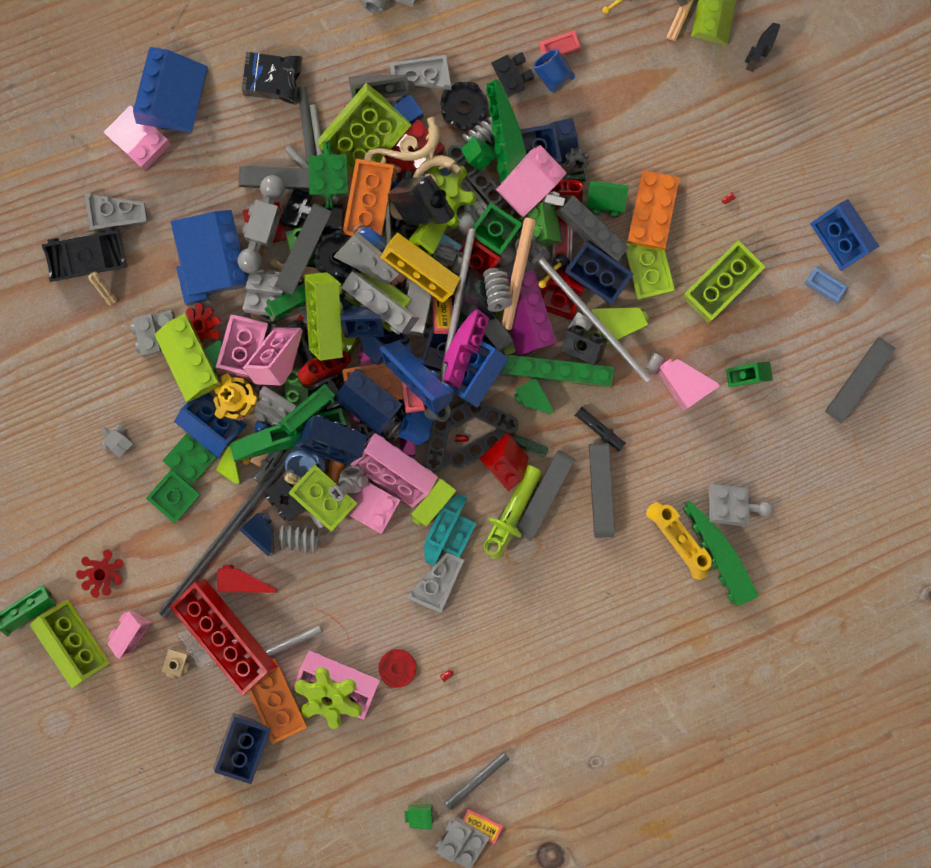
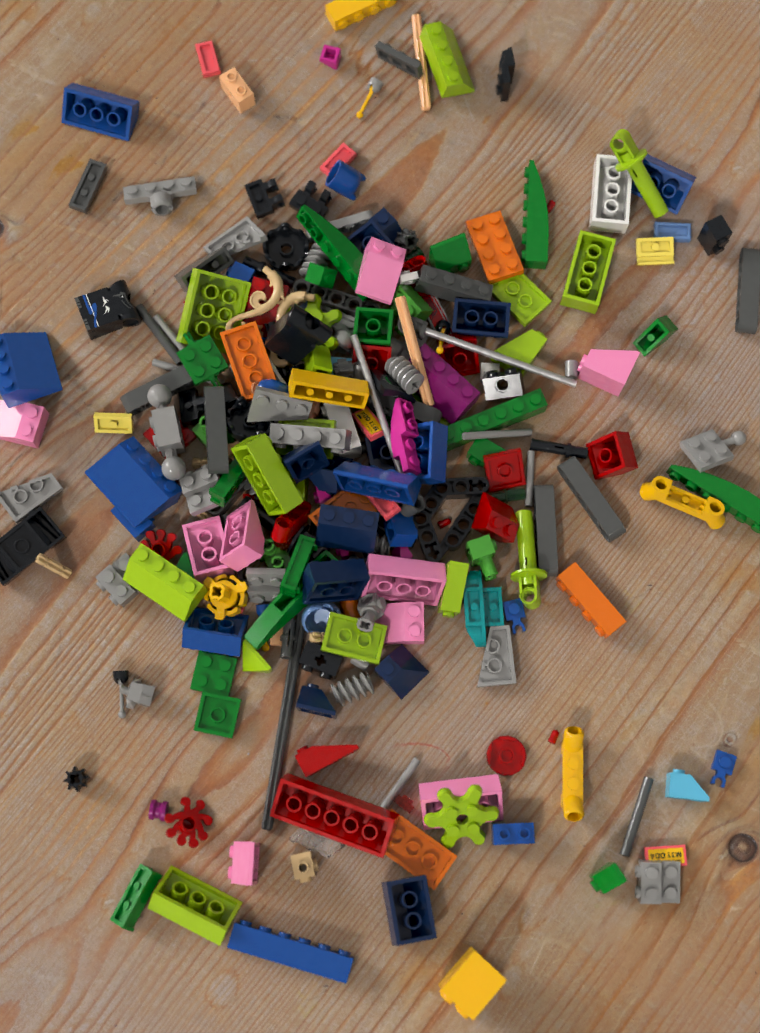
camera: 30 degrees left, 10 degrees down
none -> black gear [63,766,90,792]
none -> light yellow plate [93,412,134,434]
none -> hinge [113,670,129,719]
none -> magenta wheel [148,799,169,822]
none -> blue brick [227,919,354,984]
none -> black pin [242,256,297,289]
none -> black plate [244,178,285,219]
none -> light grey beam [305,210,374,243]
none -> dark blue slope [374,645,429,700]
none -> clear red plate [393,794,414,814]
none -> yellow container [438,946,507,1020]
none -> light grey bar [462,428,532,440]
none -> bright green brick [465,534,498,582]
none -> red tile [483,448,526,493]
none -> blue brick [491,823,535,845]
none -> blue plate [503,598,526,634]
none -> green slope [521,160,549,269]
none -> light grey bar [525,450,535,507]
none -> orange brick [555,562,627,639]
none -> yellow plate [561,726,584,822]
none -> red slope [586,431,638,480]
none -> white brick [589,154,632,234]
none -> lime piece [610,129,669,218]
none -> light yellow plate [636,237,674,266]
none -> medium azure slope [665,769,710,802]
none -> black brick [697,215,733,256]
none -> blue plate [710,750,737,788]

